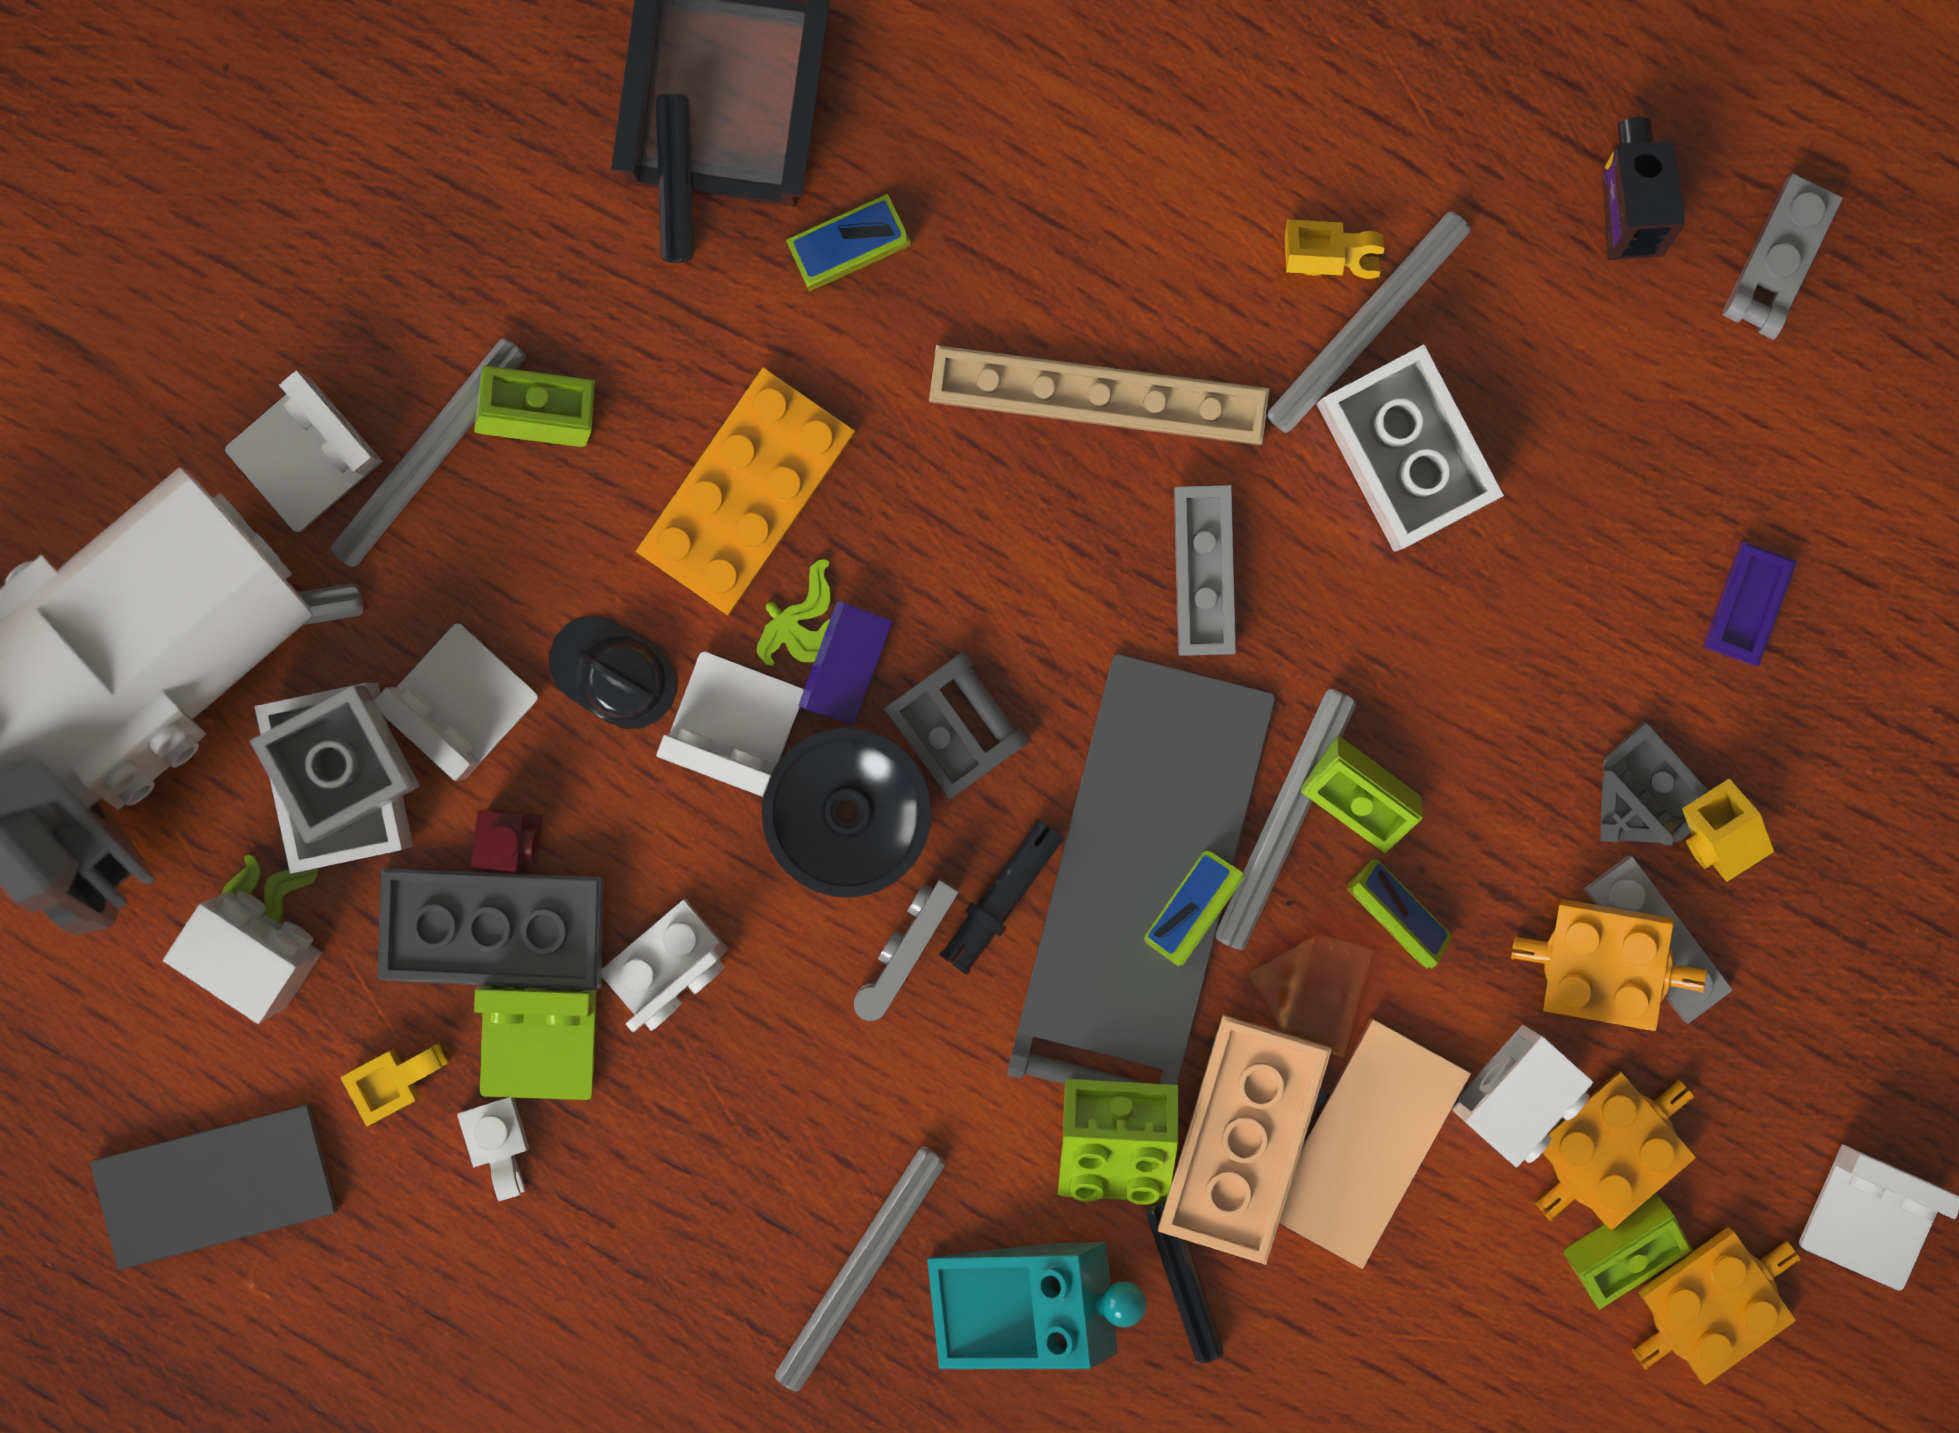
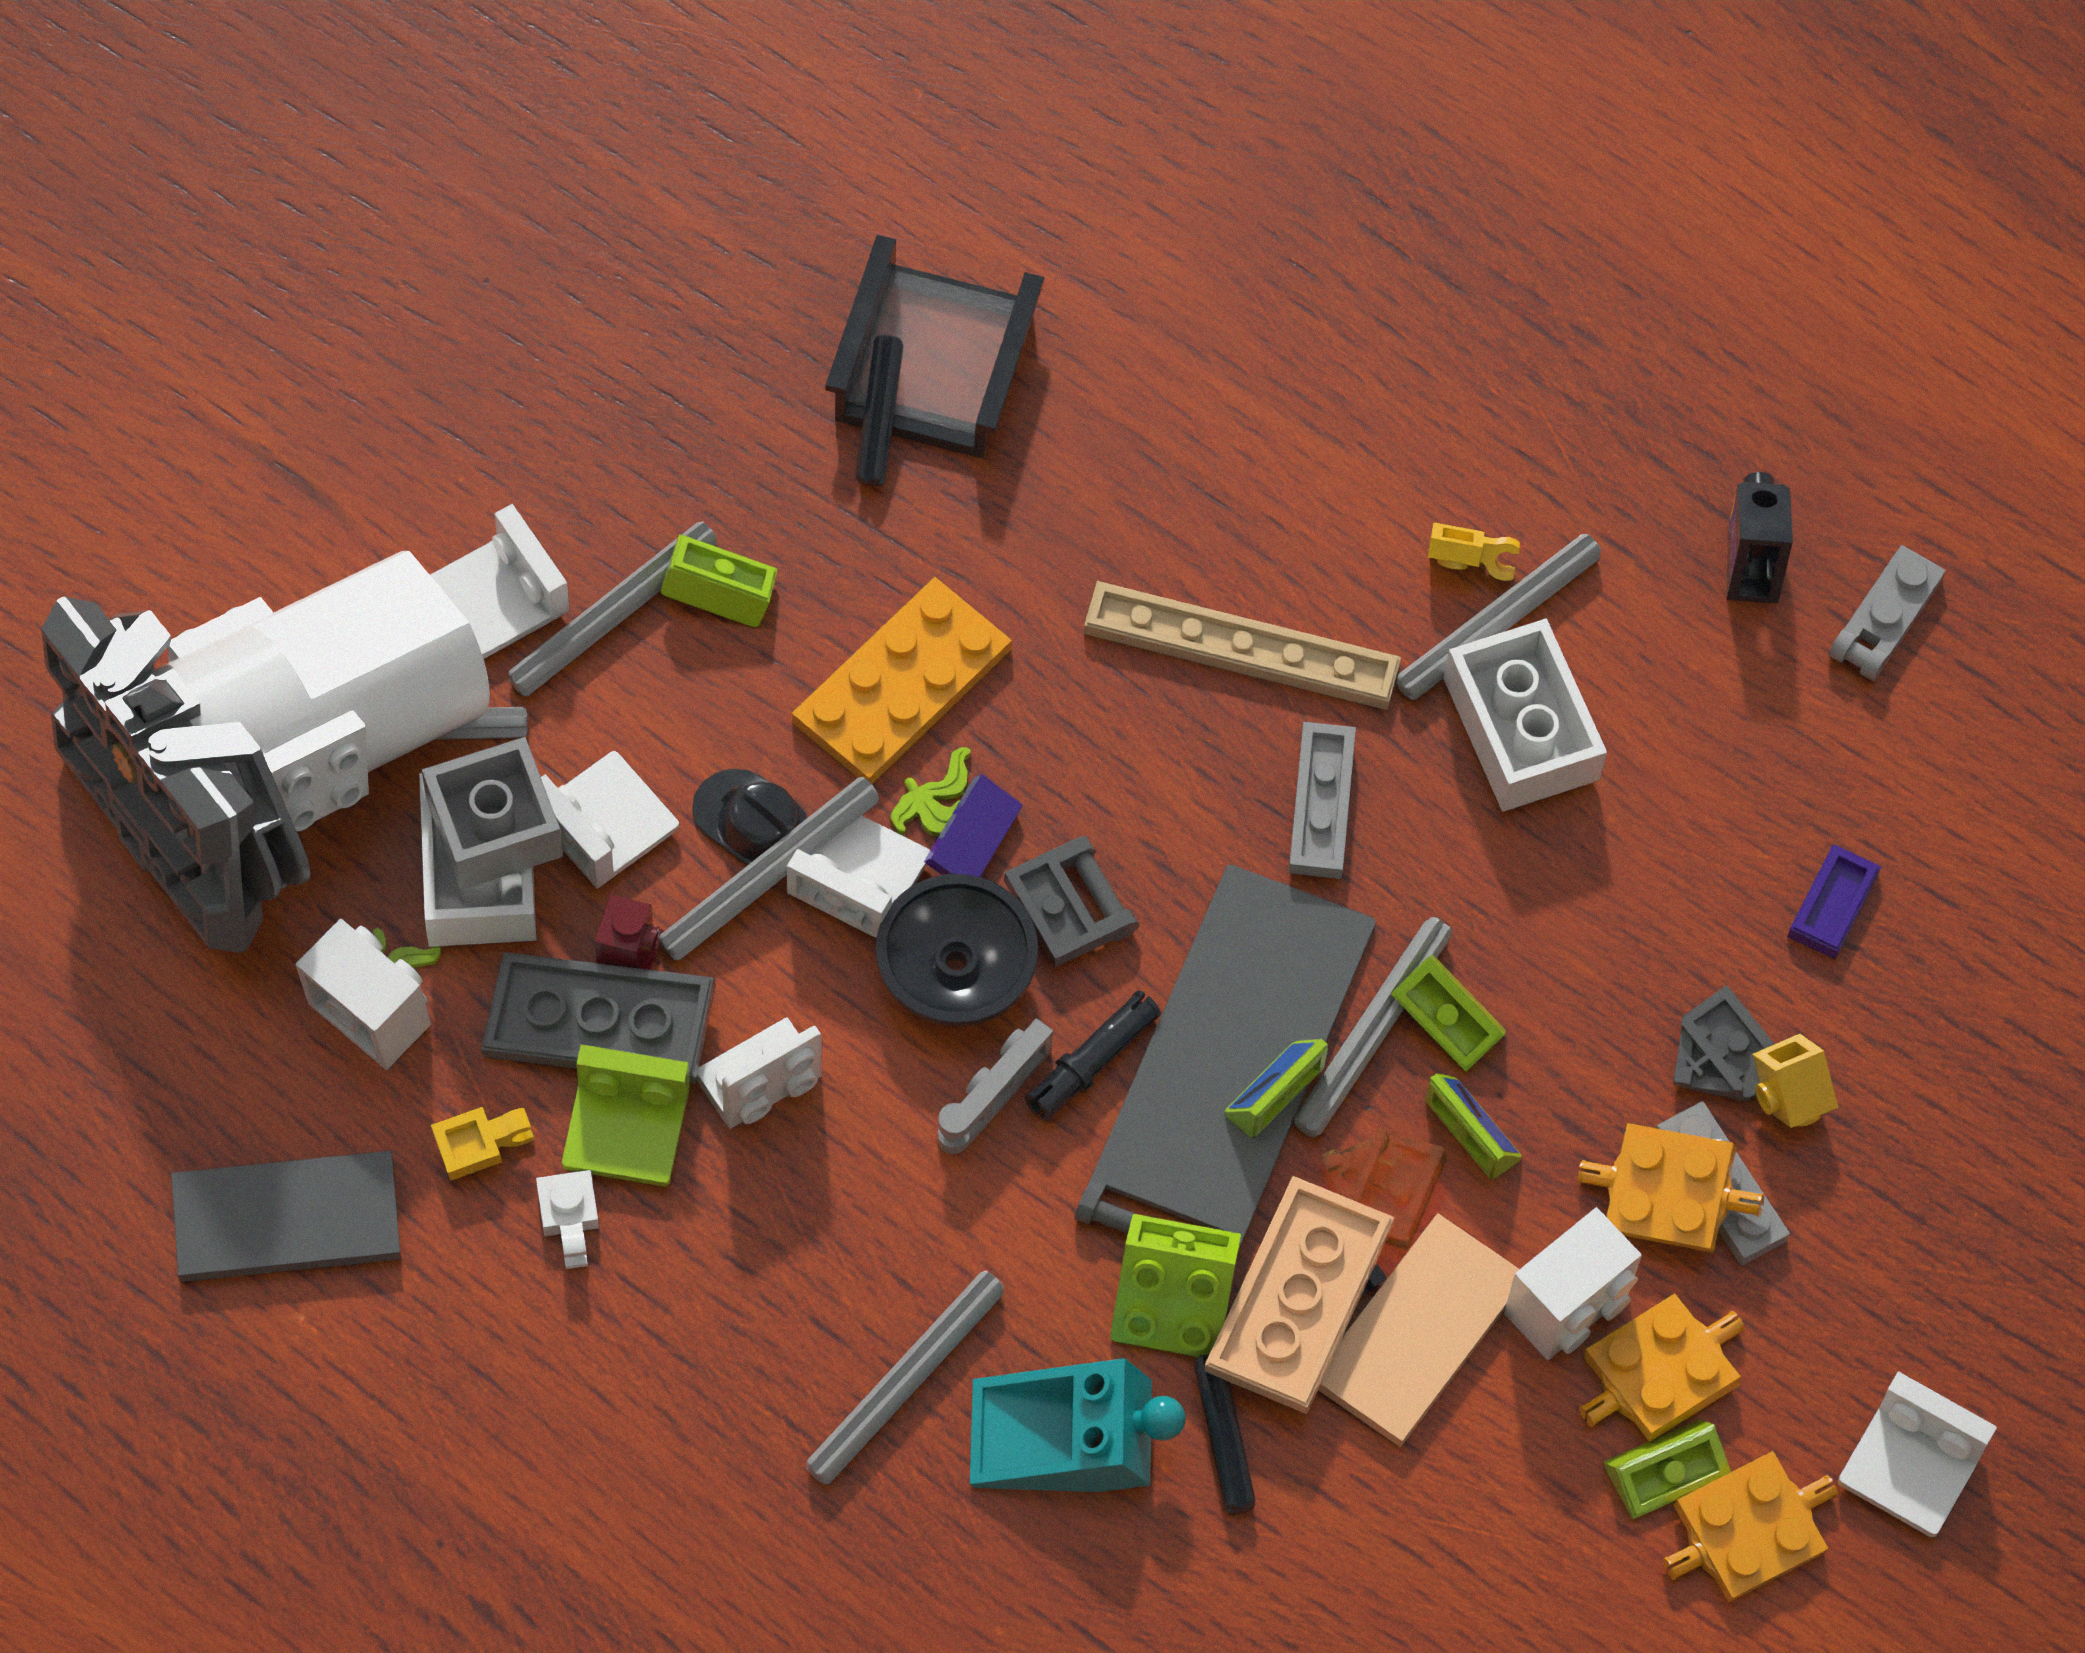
camera: 10 degrees right, 25 degrees down
slope [786,194,911,292] -> none
none -> light grey axle [659,777,879,960]

